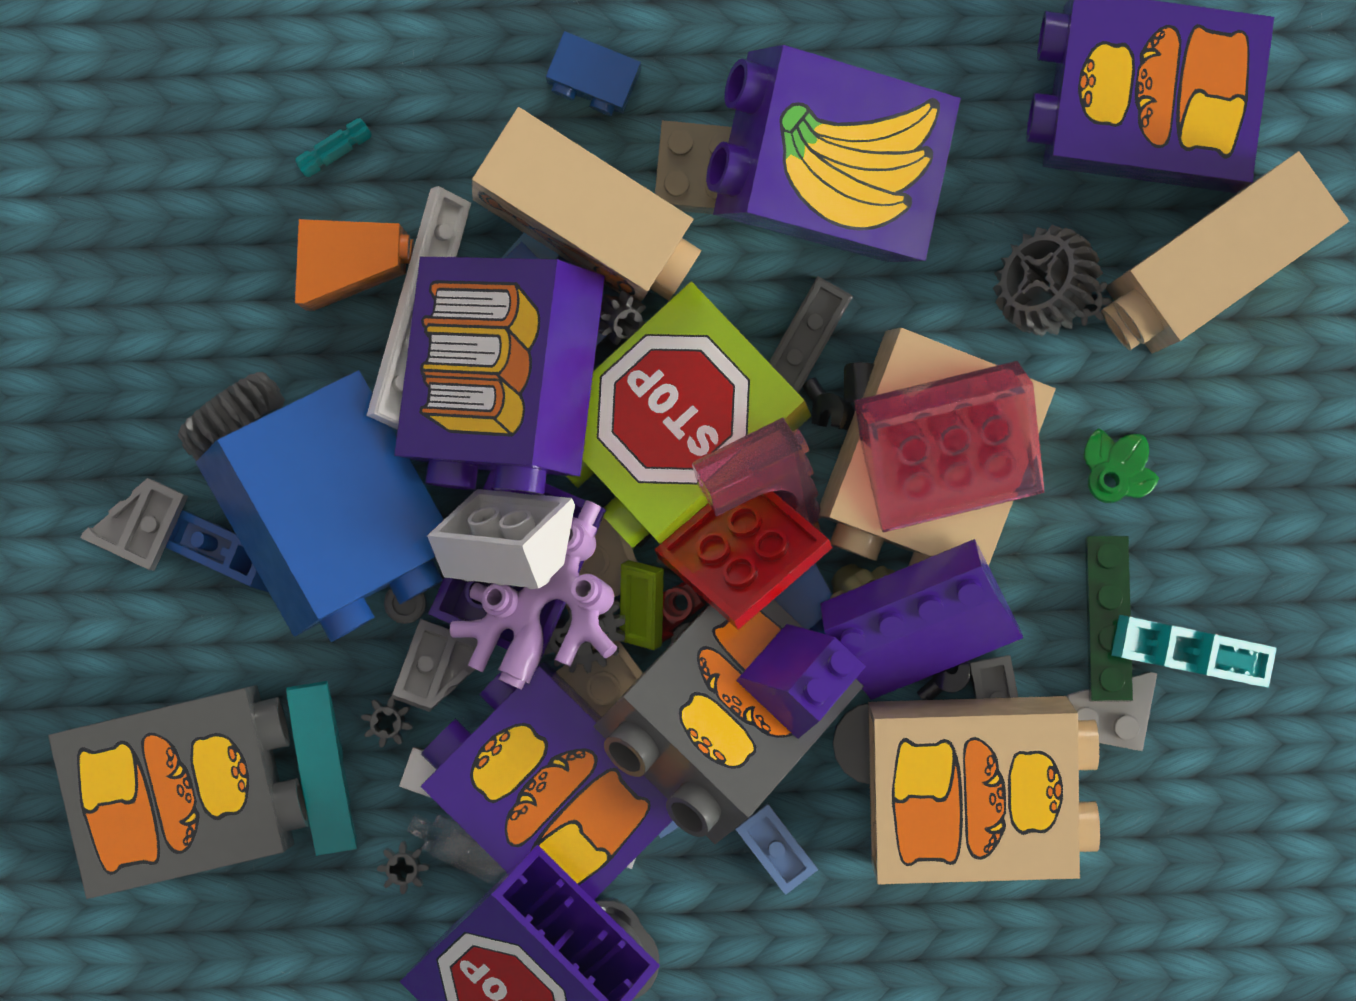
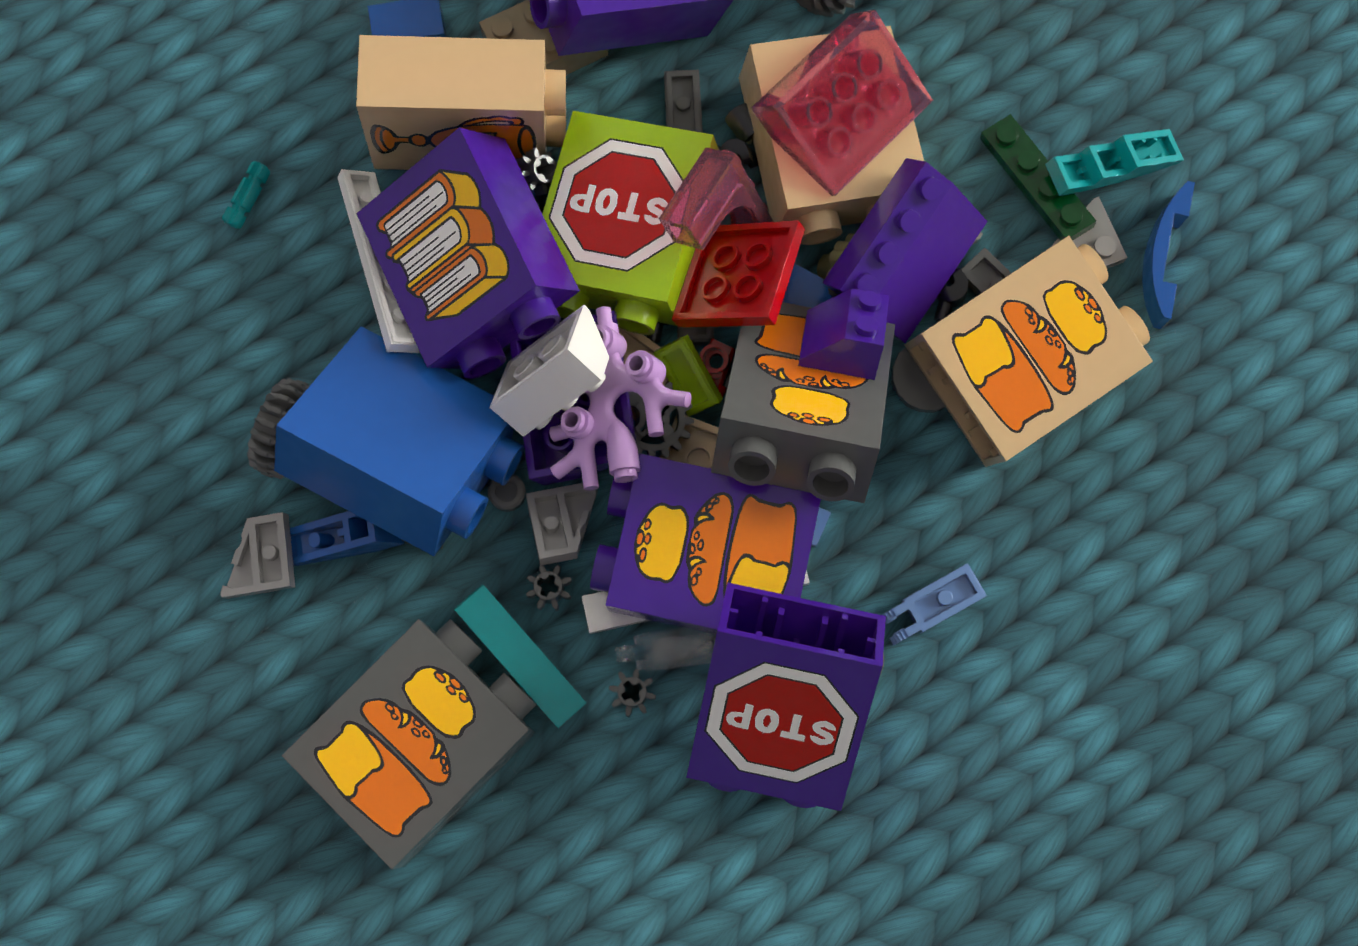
camera: 35 degrees left, 10 degrees down
orange slope [295,219,414,311] -> none
medium blue plate [735,803,818,895] -> none
green plate [1084,429,1159,503] -> none
none -> medium blue hinge [882,563,987,645]
none -> blue slope [1142,181,1195,329]

